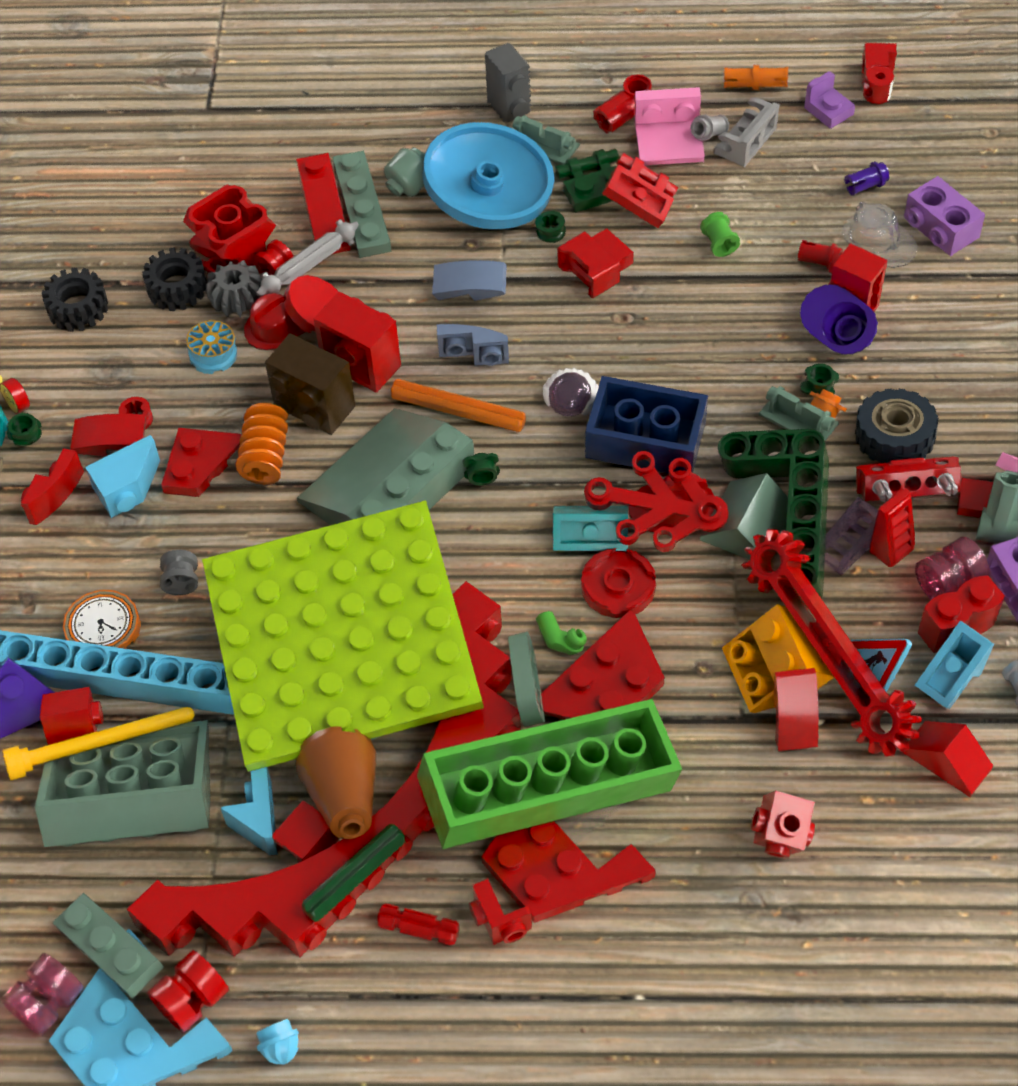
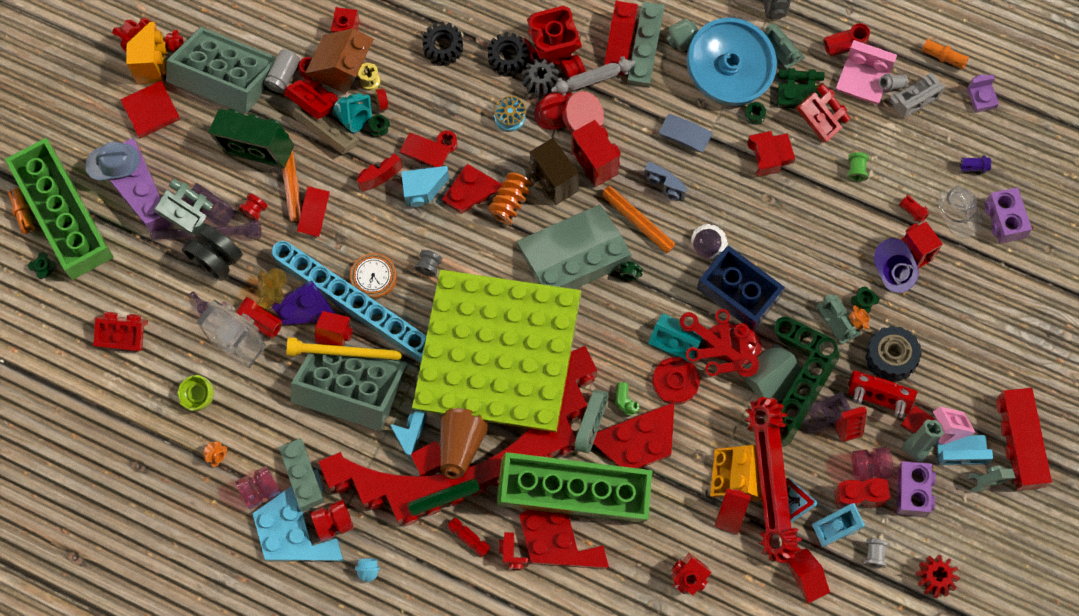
camera: 25 degrees right, 15 degrees up
red leg [861,43,897,104] -> none

